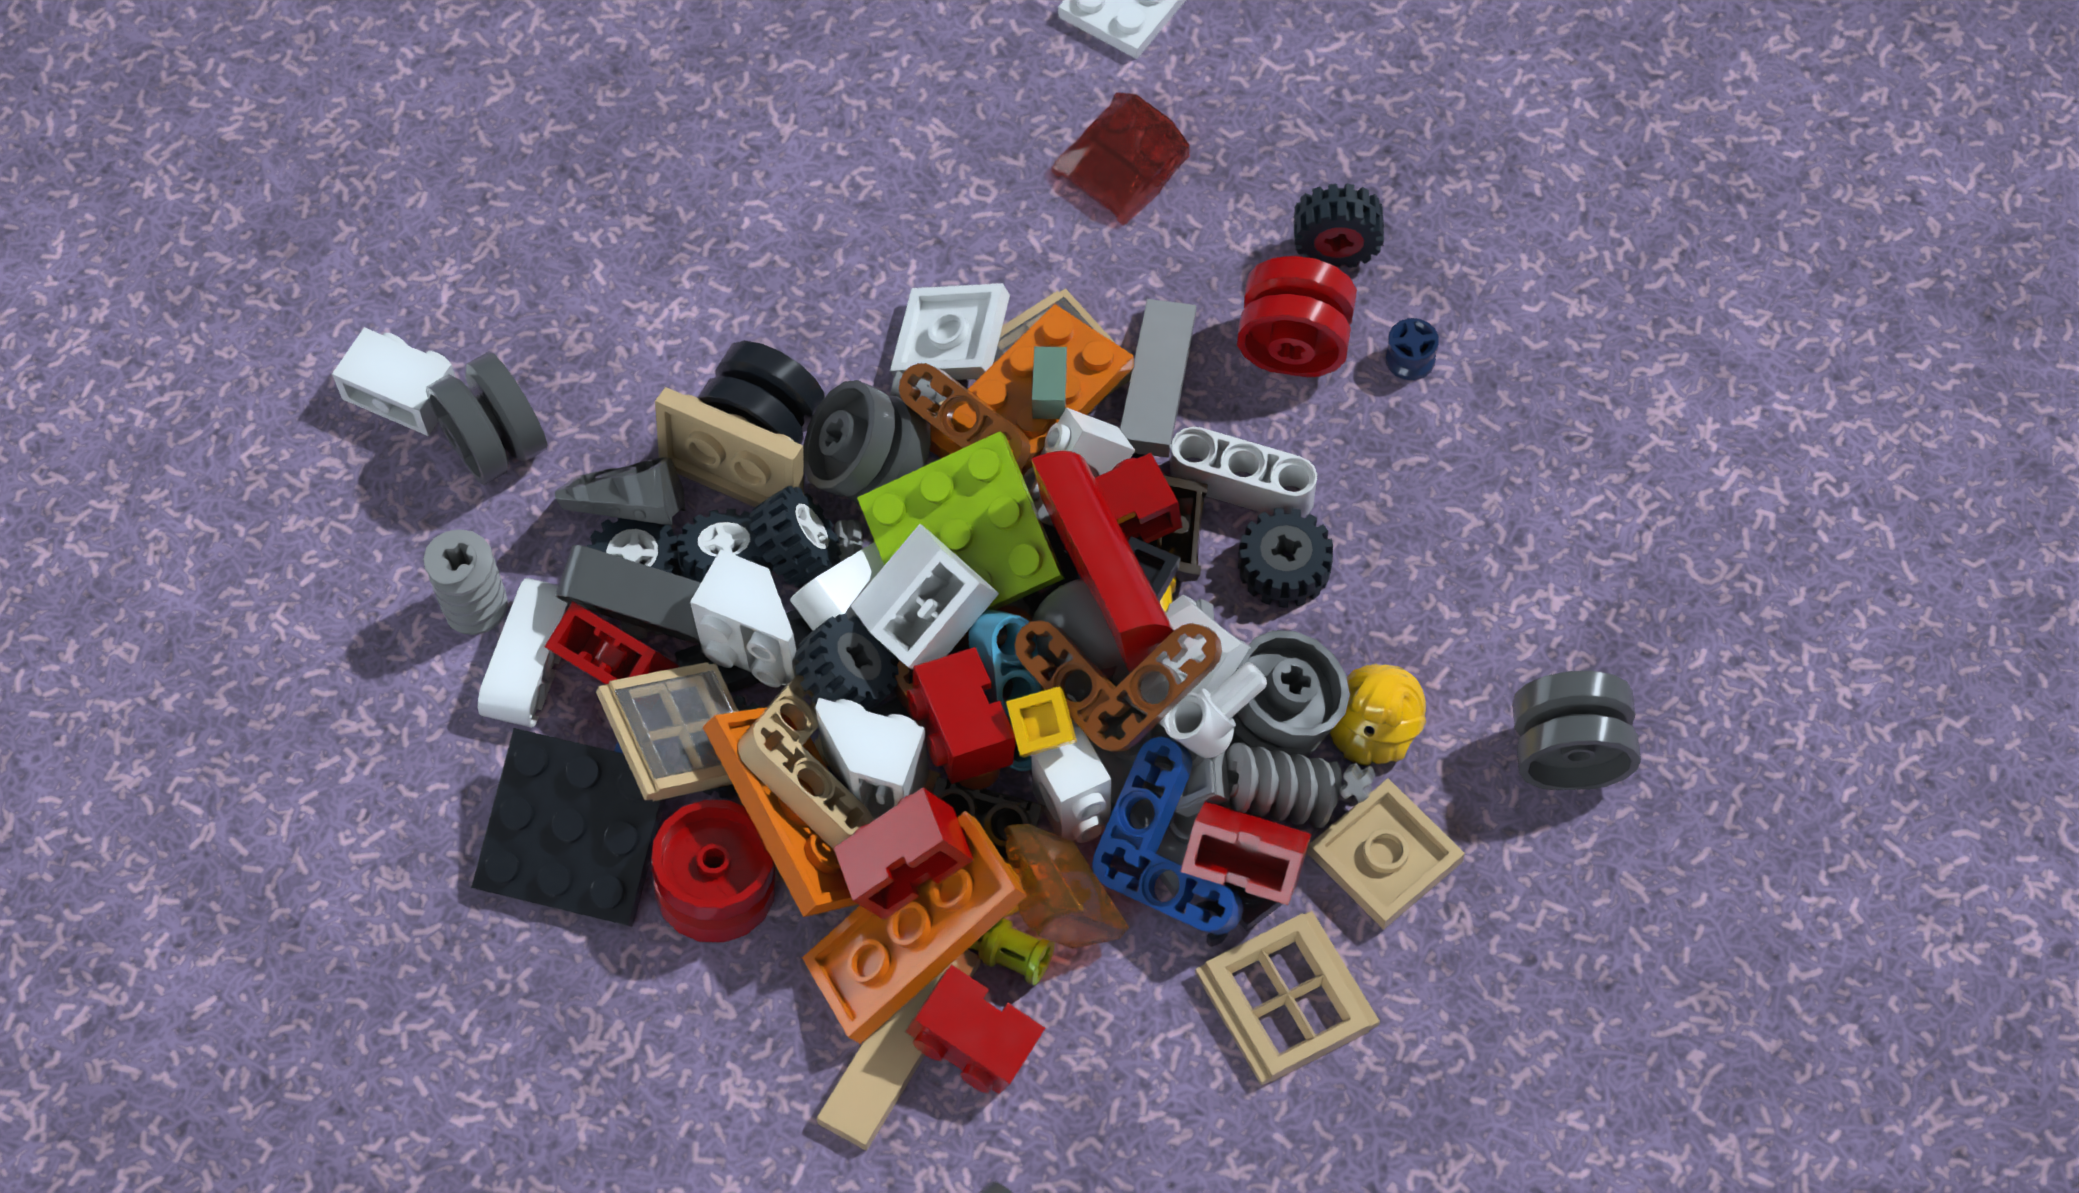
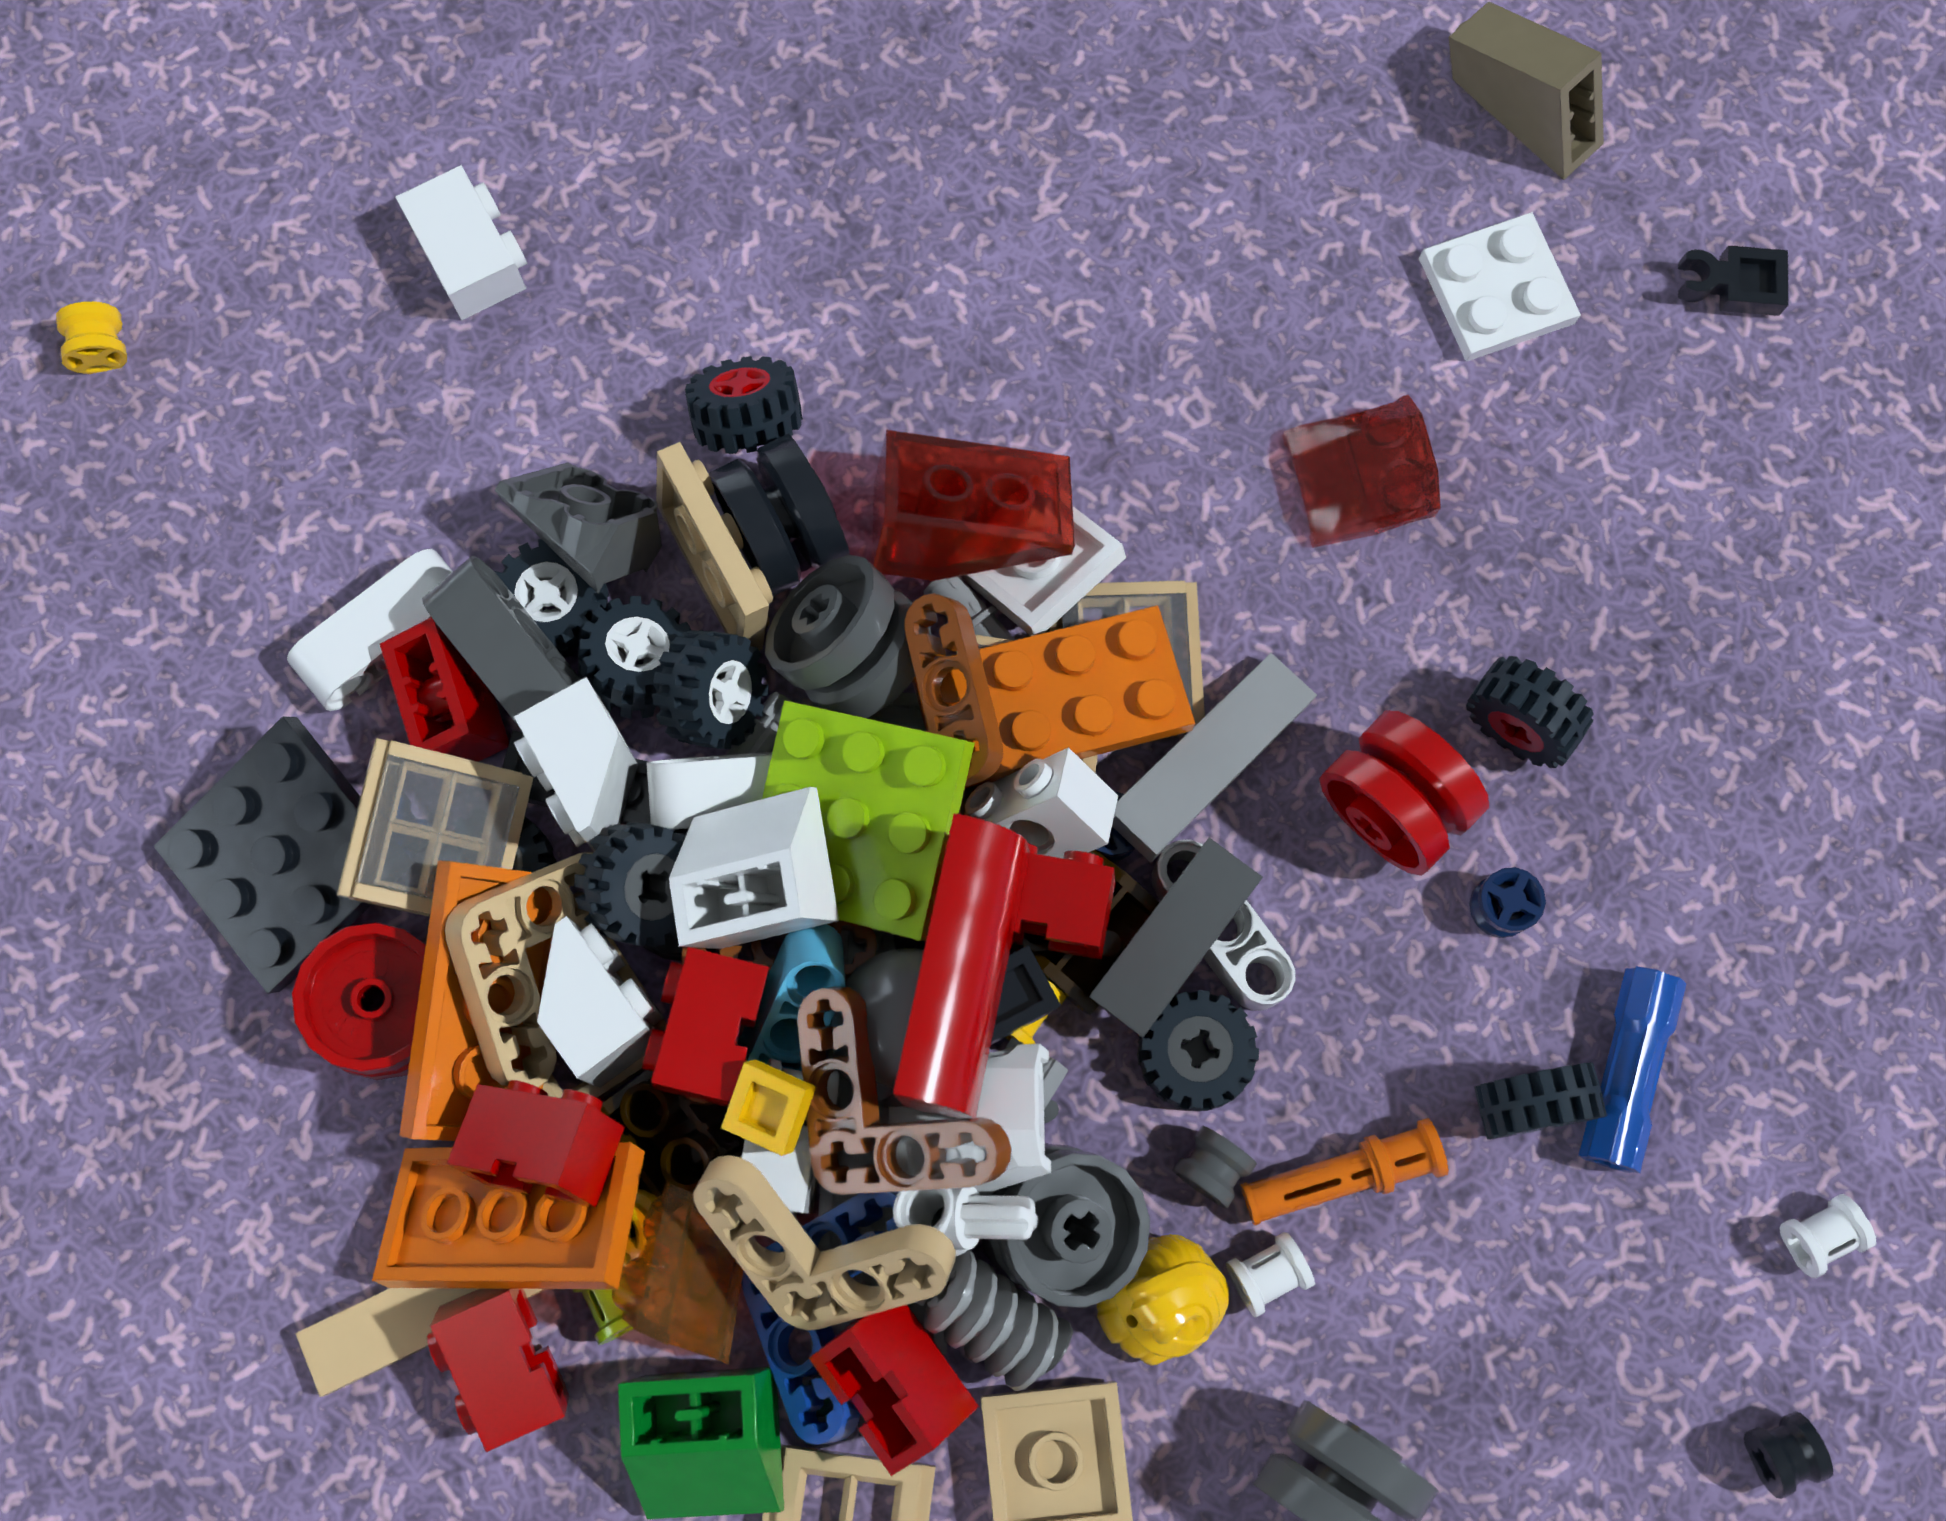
camera: 30 degrees right, 15 degrees up
light grey piece [423,529,508,635] -> none
dark grey wheel [426,351,548,486] -> none
sand green piece [1032,346,1067,419] -> none
light grey axle [1339,763,1375,803] -> none
none -> yellow wheel [56,301,127,374]
none -> green slope [618,1367,784,1519]
none -> black wheel [685,356,803,454]
none -> tan beam [693,1155,956,1330]
none -> clear red slope [872,430,1075,581]
none -> dark grey tile [1089,837,1263,1037]
none -> dark grey wheel [1172,1126,1257,1209]
none -> white bush [1226,1232,1315,1318]
none -> orange pin [1240,1118,1449,1226]
none -> black wheel [1474,1062,1607,1140]
none -> blue axle [1578,966,1687,1173]
none -> black wheel [1744,1411,1833,1499]
none -> white bush [1780,1194,1876,1278]

